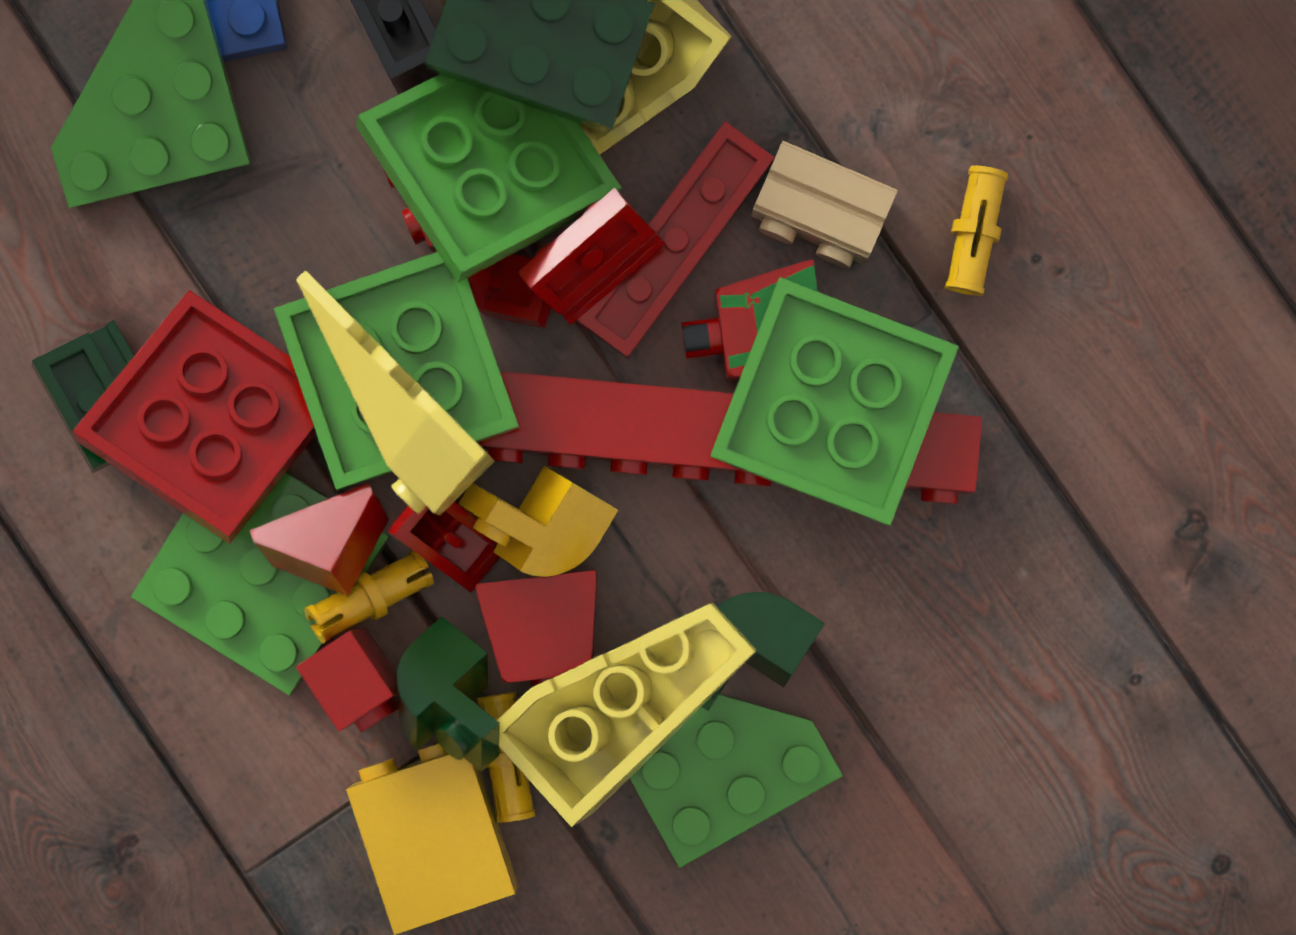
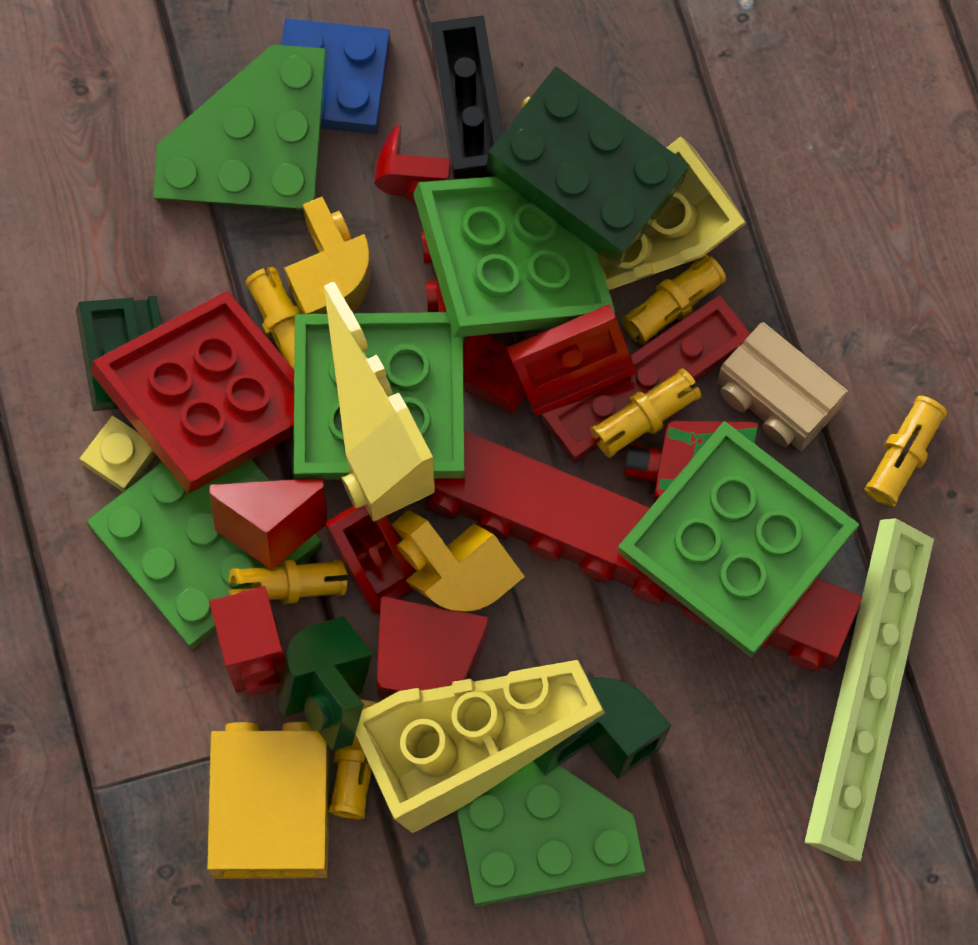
camera: 20 degrees right, 15 degrees down
none -> light yellow plate [79,415,156,492]
none -> yellow pin [245,267,303,369]
none -> yellow brick [284,196,371,314]
none -> red plate [374,125,451,203]
none -> yellow pin [590,368,702,458]
none -> yellow pin [622,254,726,345]
none -> yellowish green plate [804,518,934,861]

